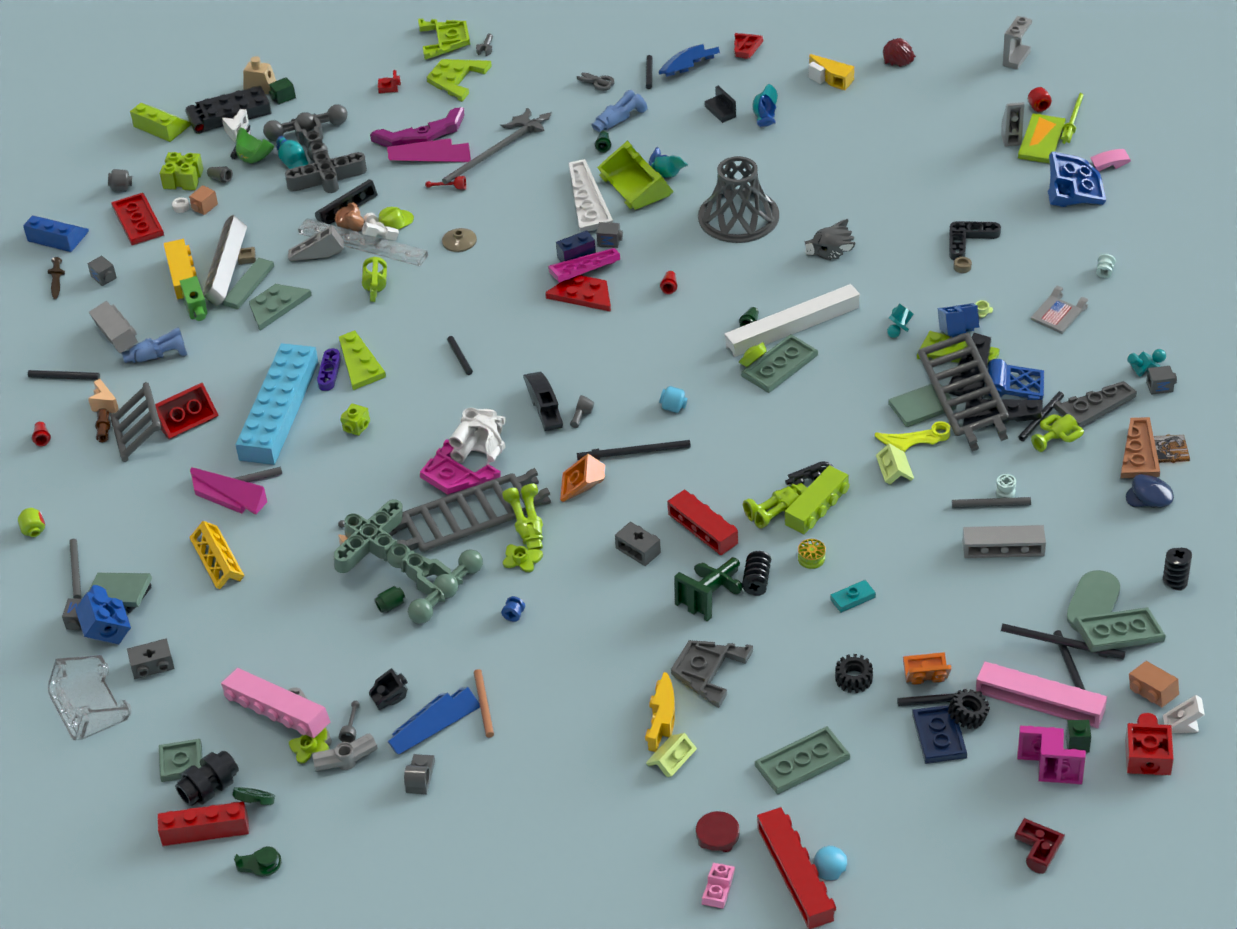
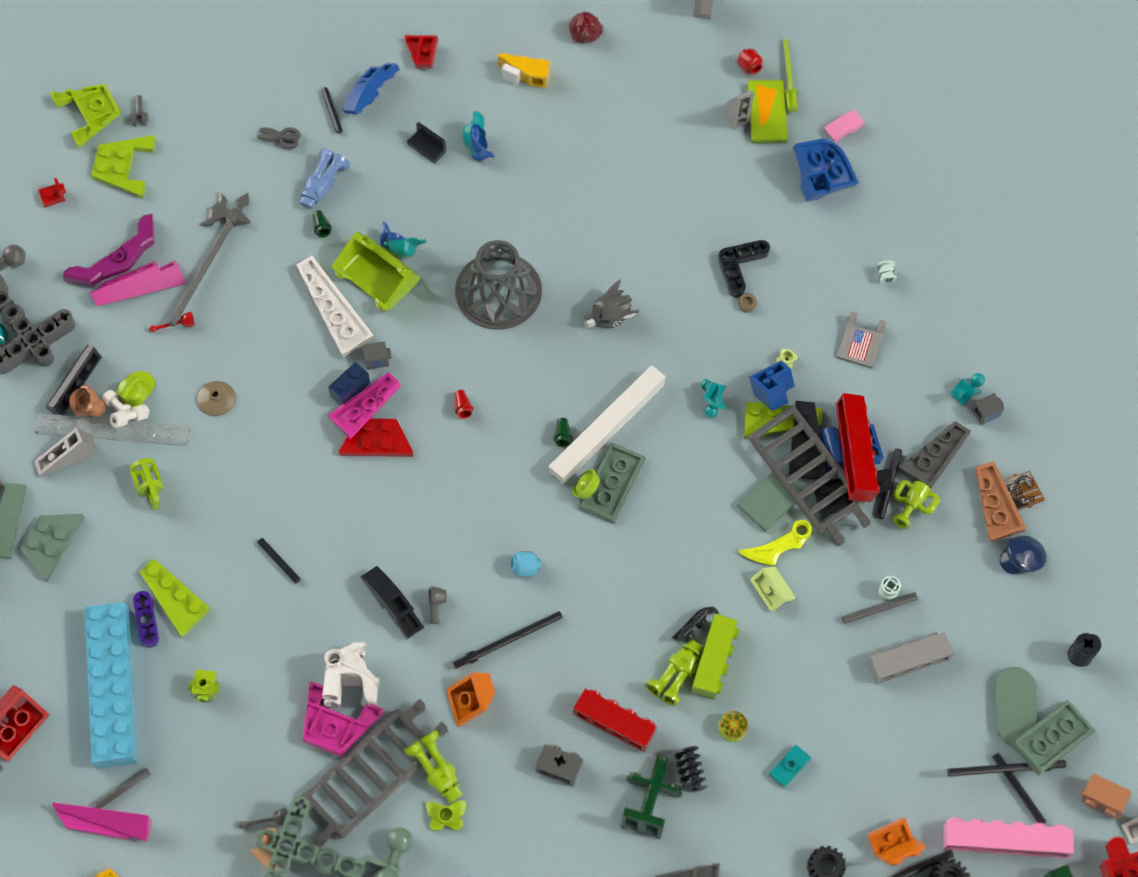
camera: 25 degrees left, 20 degrees up
none -> red brick [836,393,880,503]

